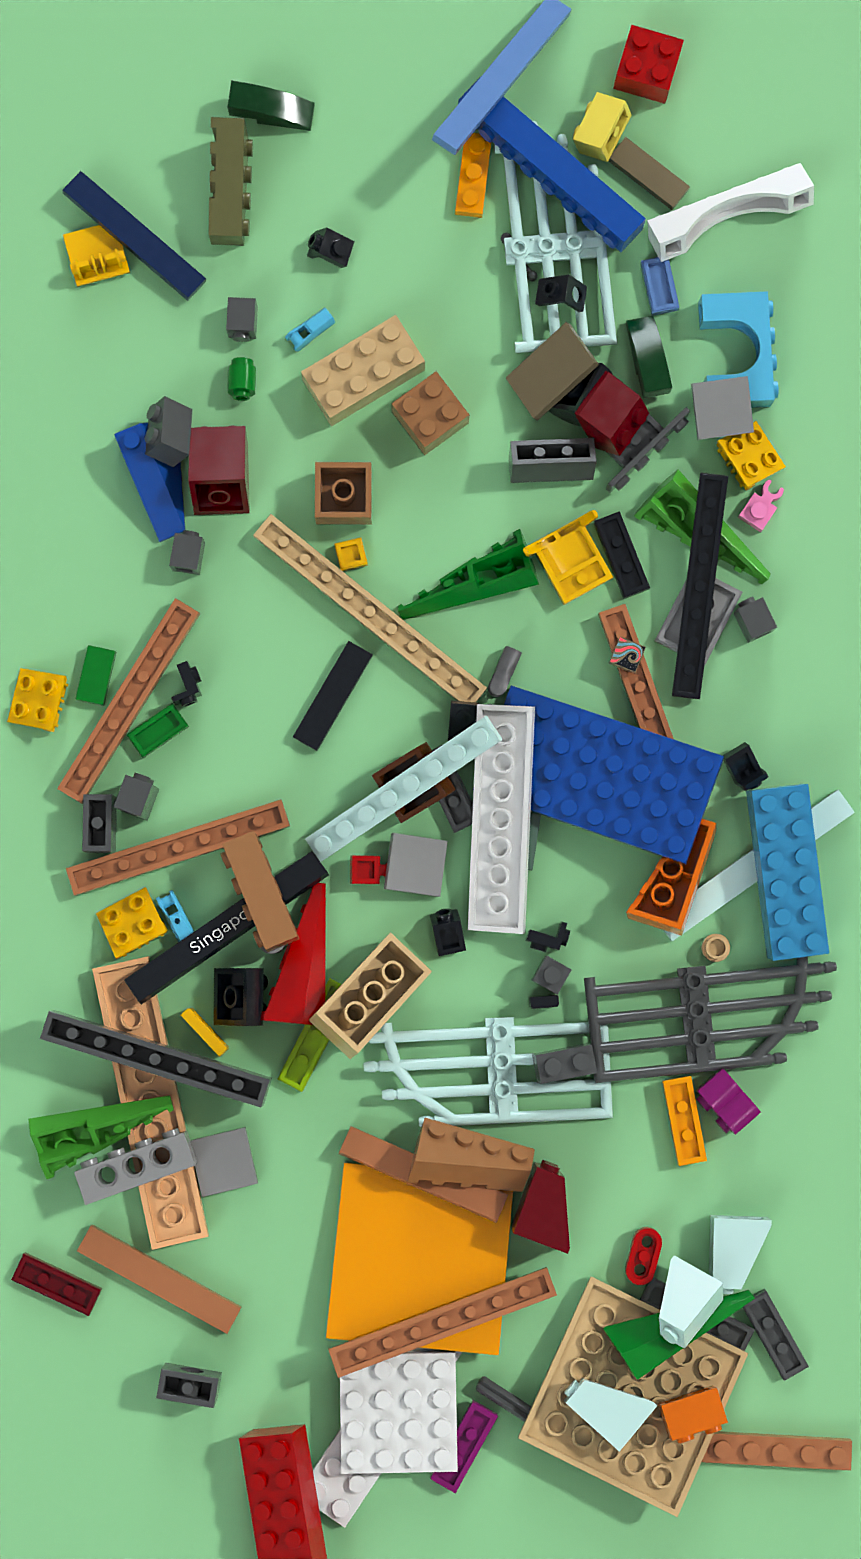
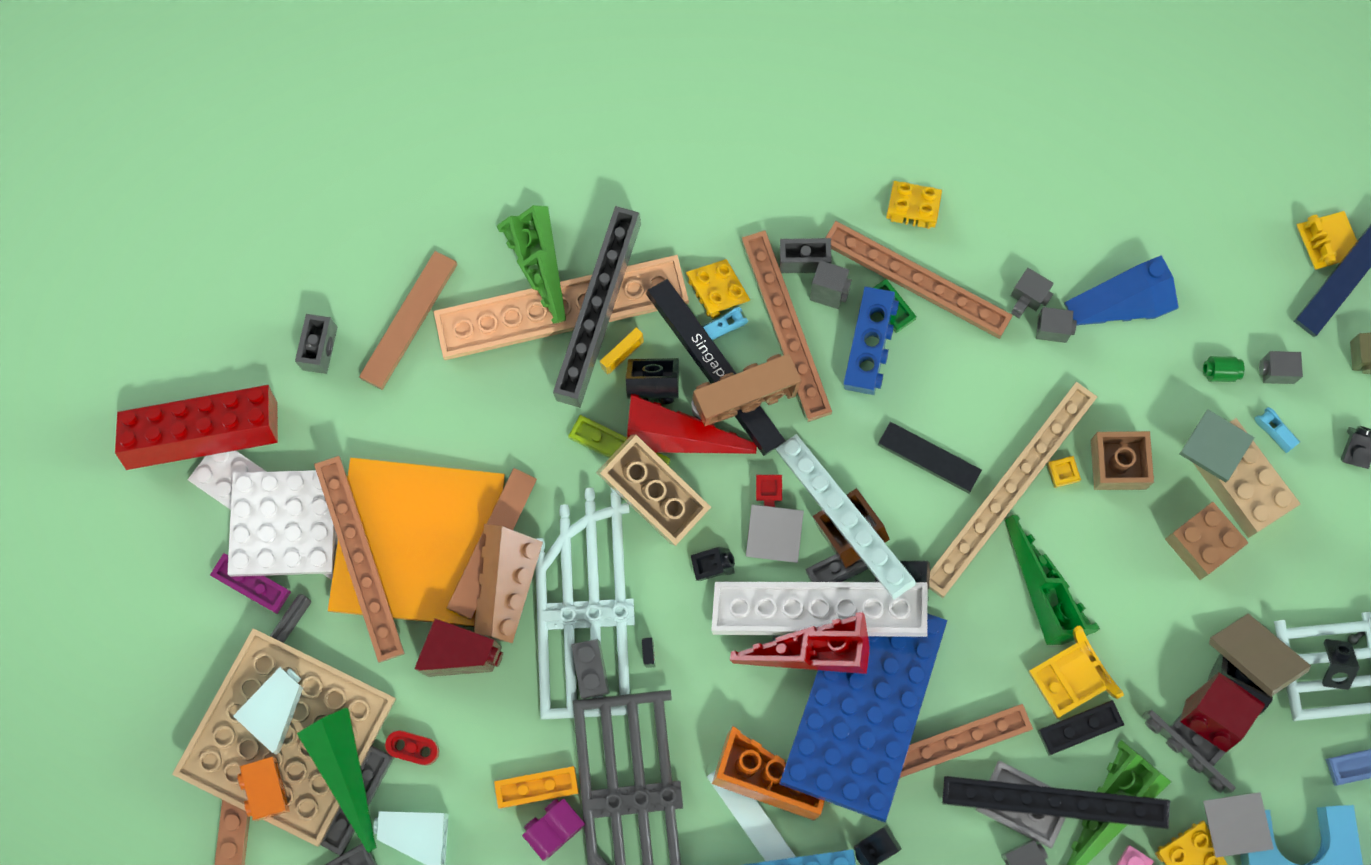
camera: 100 degrees right, 10 degrees down
dark red tile [11,1252,102,1316] -> none
light grey brick [74,1128,198,1205] -> none
green tile [75,645,117,706] -> none
dark grey brick [145,396,193,467] -> none
black bracket [171,661,202,707] -> none
dark red slope [188,425,250,515] -> none
light grey tile [190,1127,258,1197] -> none
flat silver bar [488,646,522,697] -> none
dark grey brick [508,438,597,483] -> none
black bracket [525,922,570,952] -> none
dark grey brick [531,956,571,995] -> none
tile [609,636,646,674] -> none
dark green slope [626,316,672,398] -> none
light aqua slope [659,1256,723,1349] -> none
tan plate [701,934,730,962] -> none
none -> red wedge [730,612,870,674]
none -> blue brick [844,287,899,395]
none -> dark grey brick [1011,268,1054,318]
none -> sand green tile [1180,410,1255,483]

